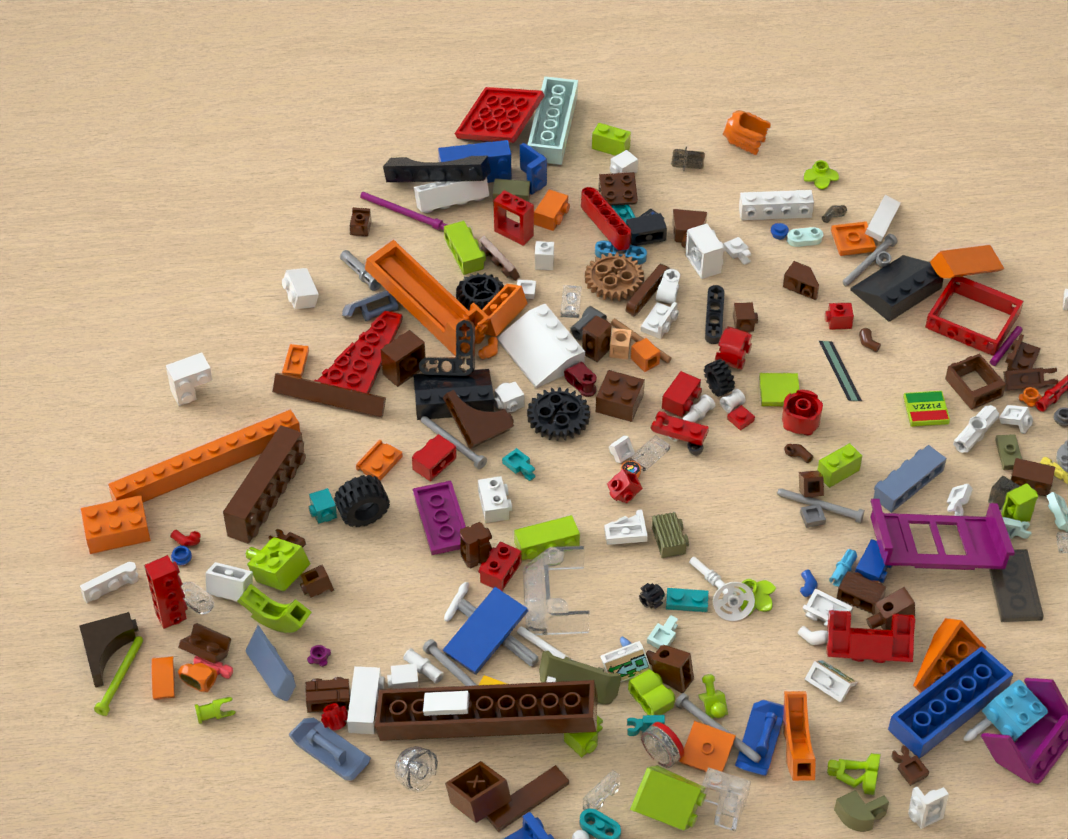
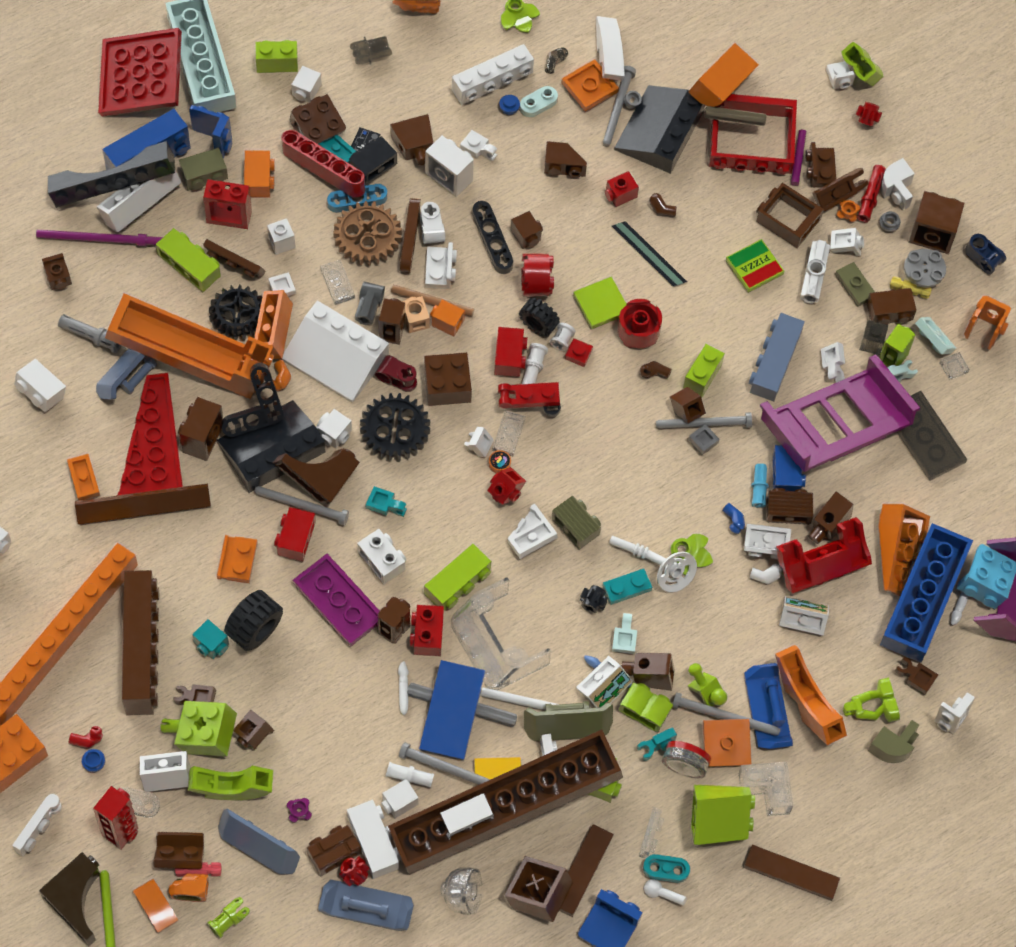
camera: 30 degrees left, 15 degrees up
none -> dark tan axle [705,106,766,126]

